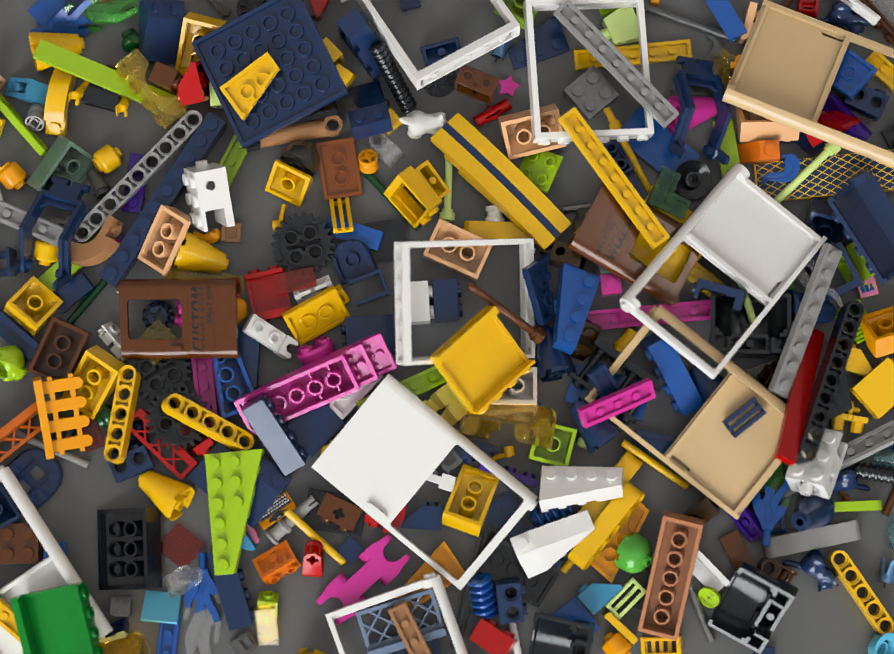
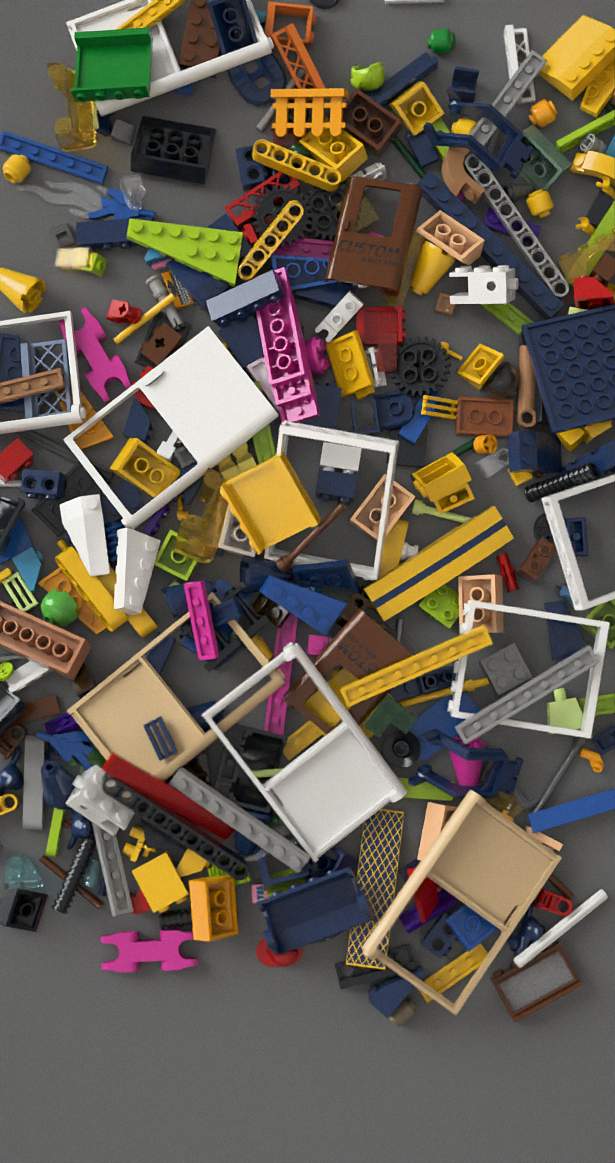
camera: 110 degrees right, 0 degrees up
yellow cone [138,470,195,521] -> none
medium azure piece [141,590,182,624] -> none
dark blue gear [142,301,174,332] -> none
clear red piece [161,523,205,570] -> none
light orange arm [193,228,221,245] -> none
yellow wing [220,52,280,121] -> none
light orange arm [237,298,248,327] -> none
orange bracket [252,540,301,585] -> none
dark blue tile [337,536,364,564] -> none
white animal [399,110,448,139] -> none
blue piece [468,573,498,618] -> none
dark pink piece [499,75,520,98] -> none
yellow tile [573,39,692,71] -> none
yellow bar [620,439,690,490] -> none
blue wedge [640,333,704,416] -> none
dark blue panel [691,279,747,312] -> none
orange slope [737,140,780,164] -> none
blue piece [762,153,800,186] -> none
yellowish green piece [774,142,841,203] -> none

